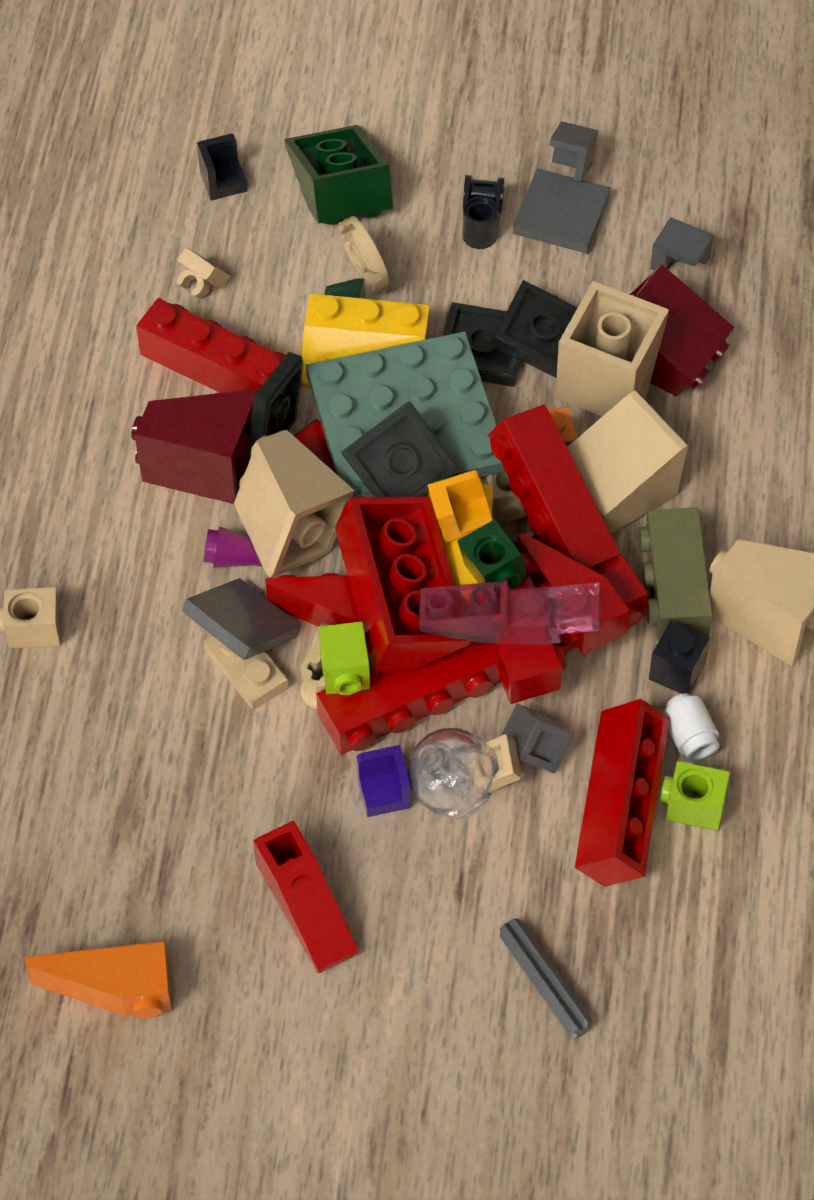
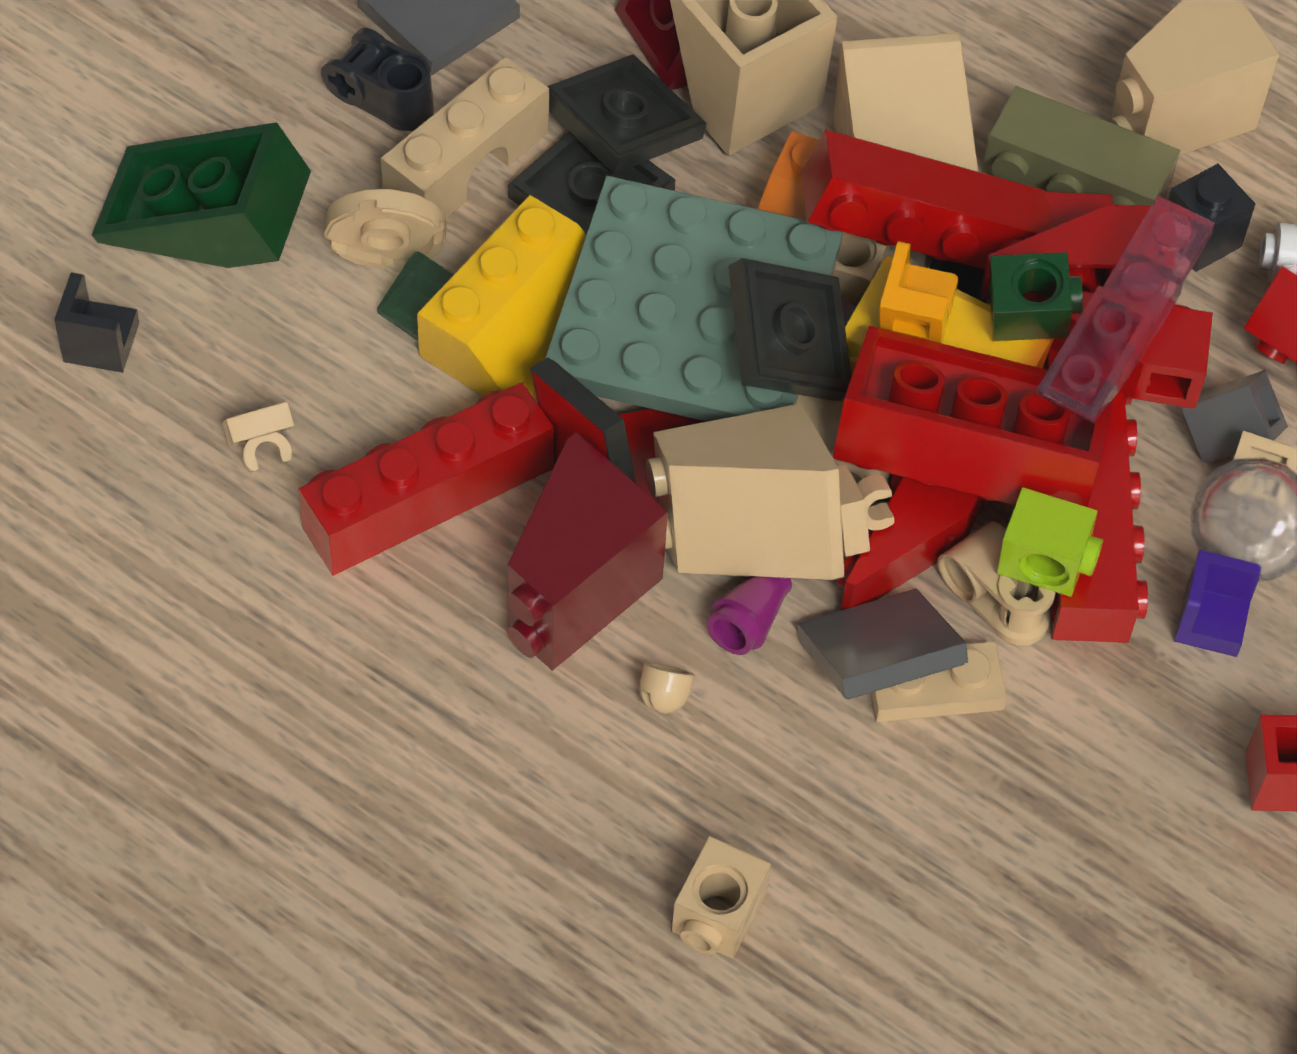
camera: 65 degrees left, 0 degrees up
none -> tan arch [381,56,549,218]
none -> tan hinge [639,663,695,714]
none -> tan tile [838,464,894,557]

